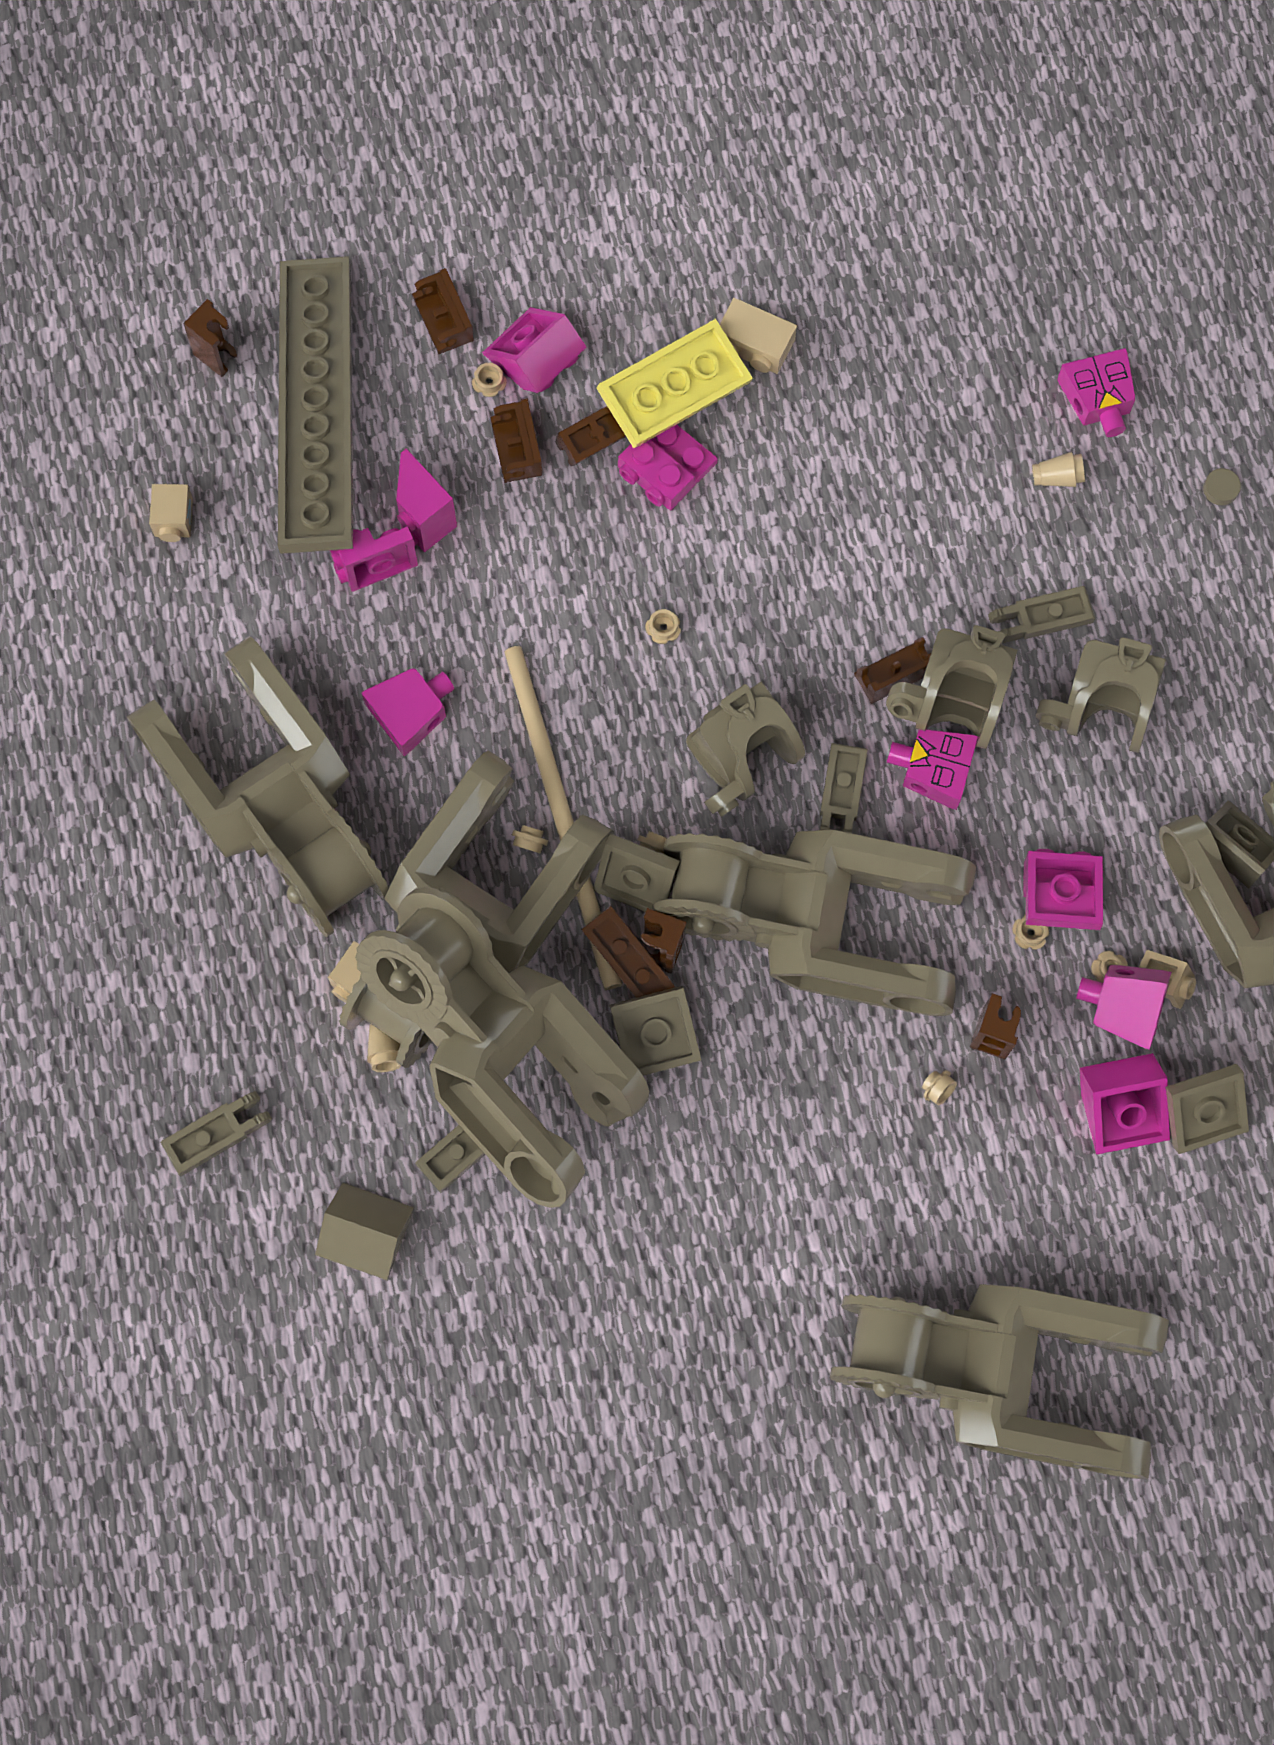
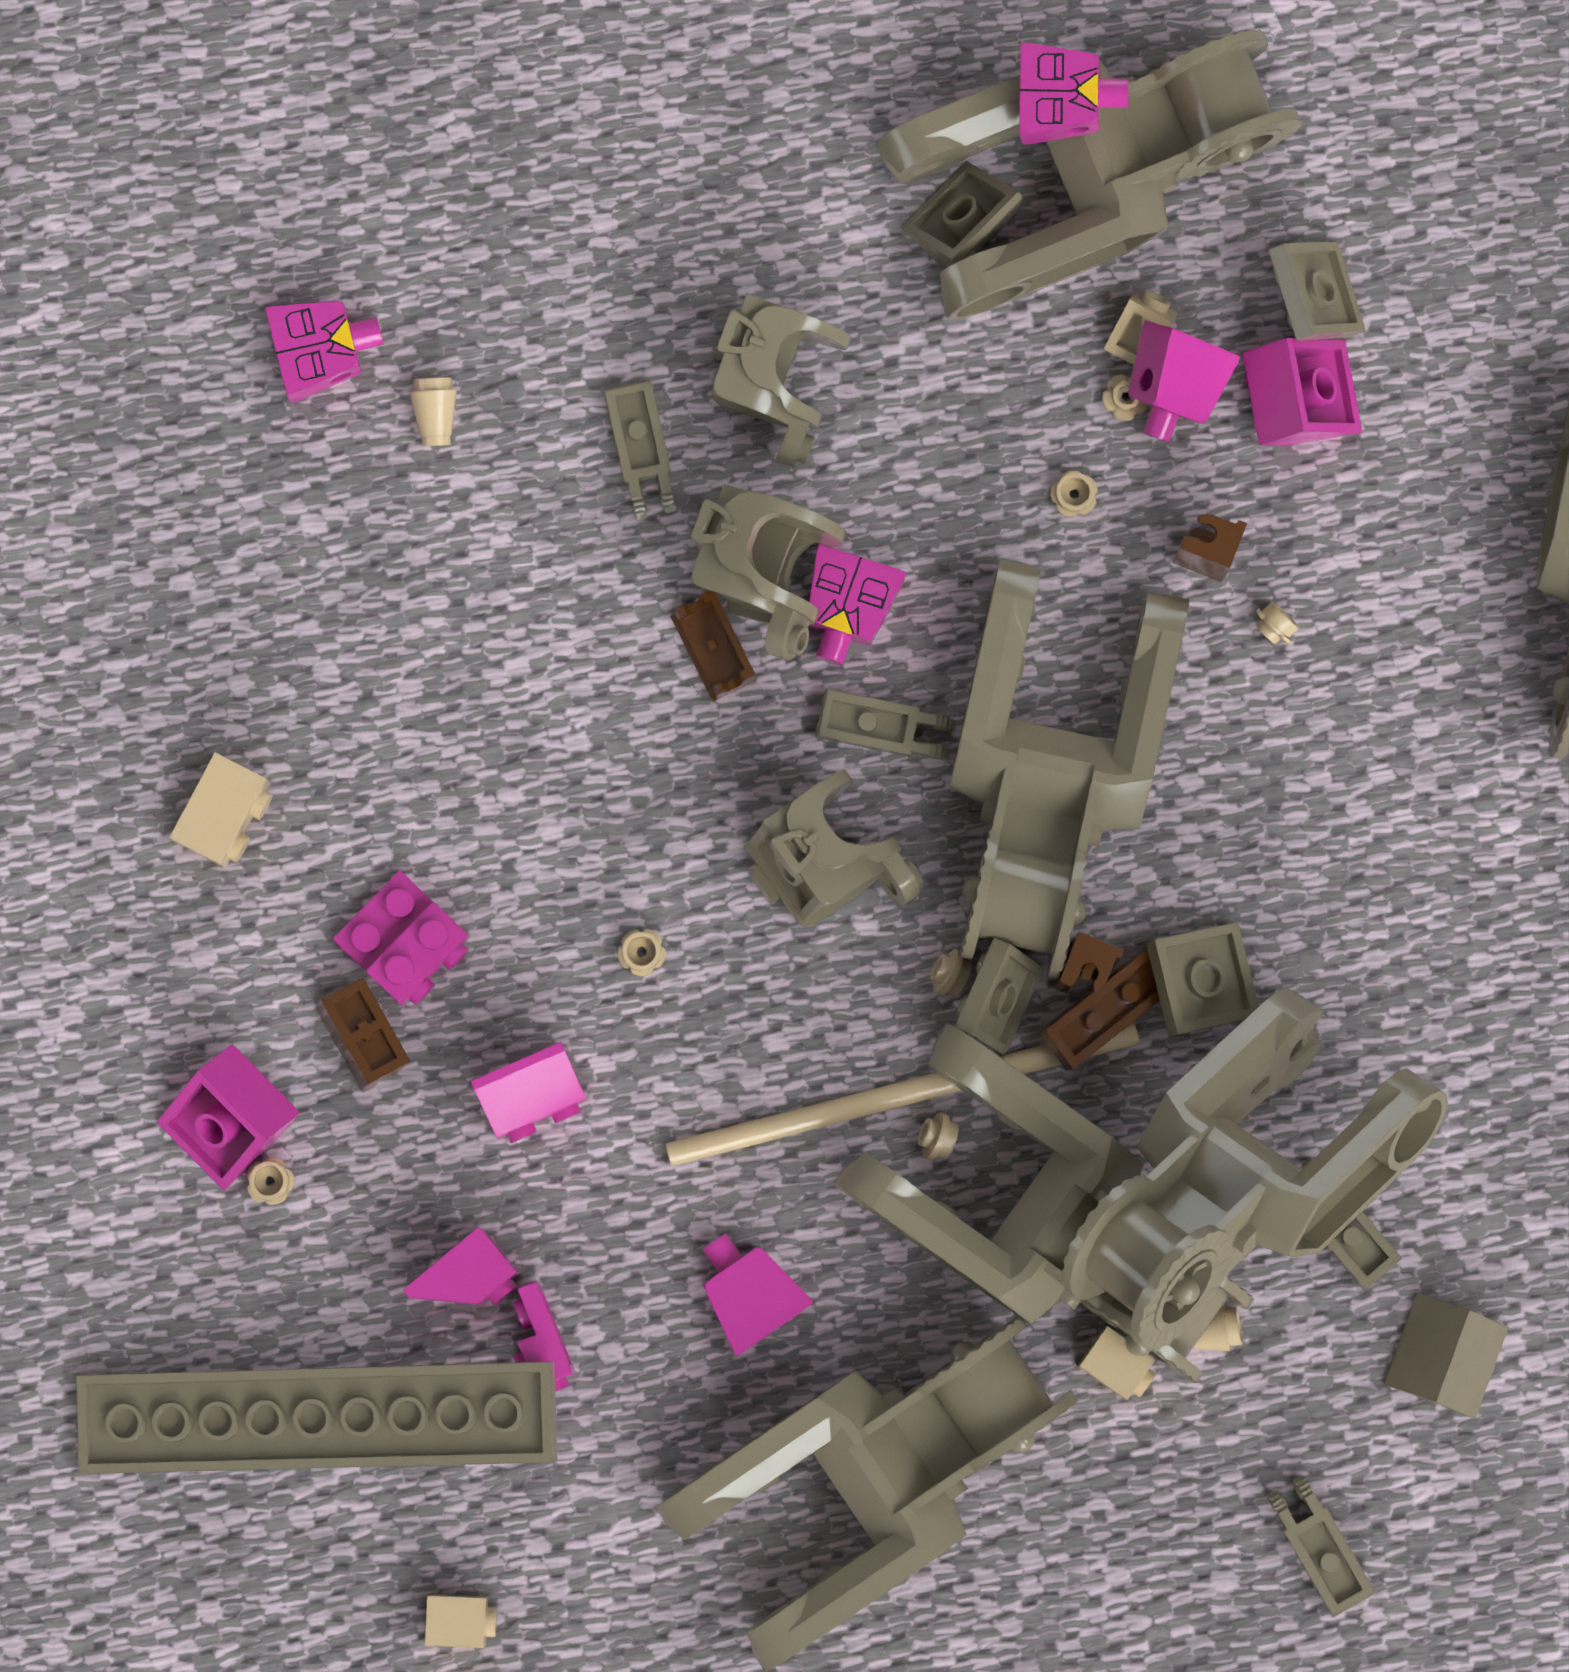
camera: 90 degrees left, 10 degrees up
reddish brown hinge [183,299,237,377] -> none
reddish brown hinge [412,268,474,355] -> none
reddish brown hinge [490,398,542,483] -> none
light yellow plate [596,319,753,448] -> none
dark pink plate [1023,849,1103,930] -> none
dark tan tile [1203,468,1241,505] -> none
none -> slope [470,1042,587,1144]

